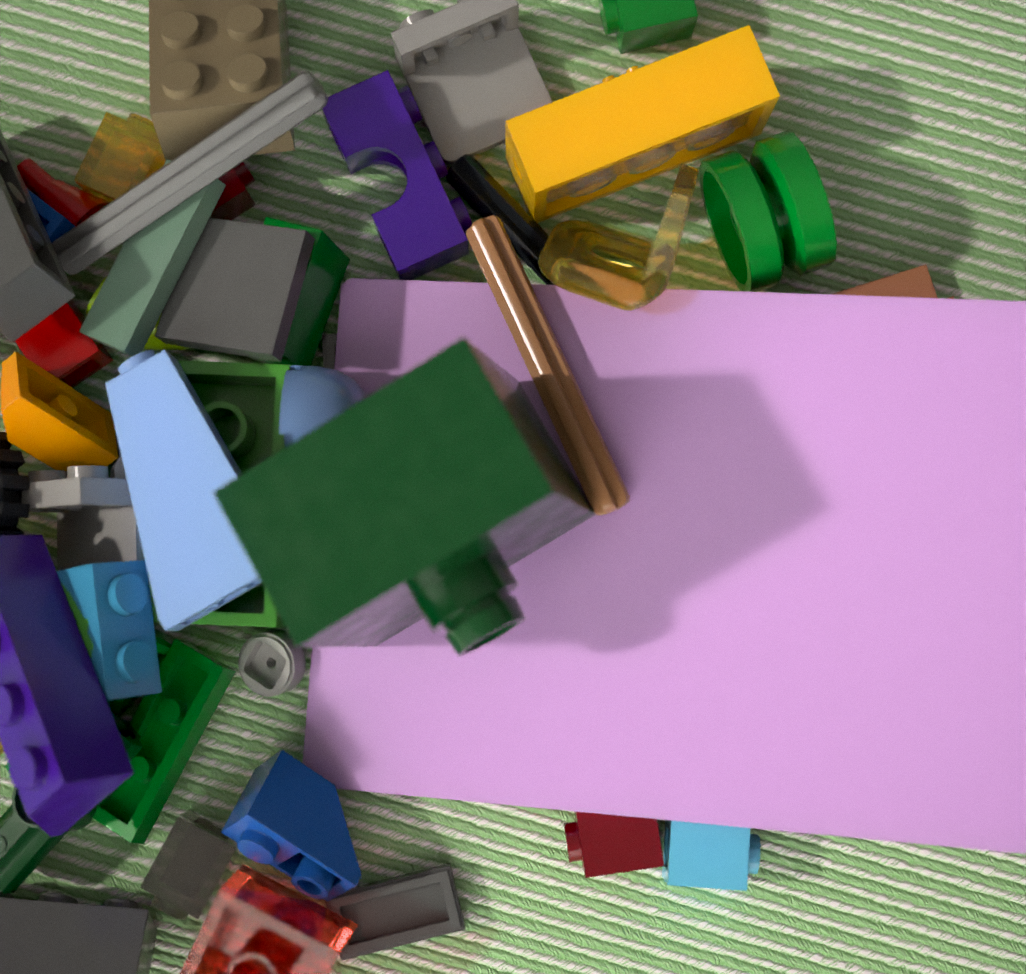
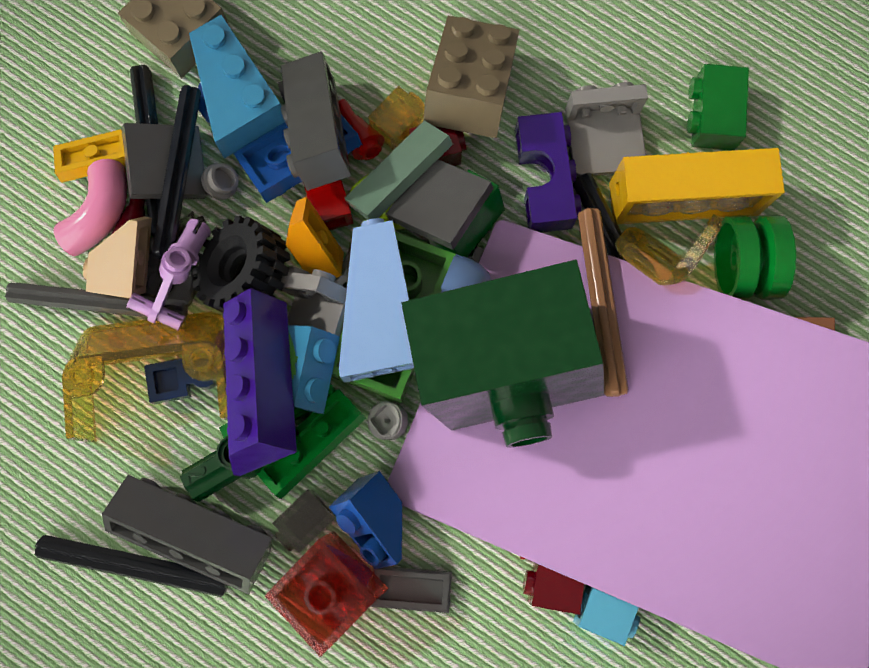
camera: 20 degrees right, 5 degrees down
axle [52,71,328,275] -> none

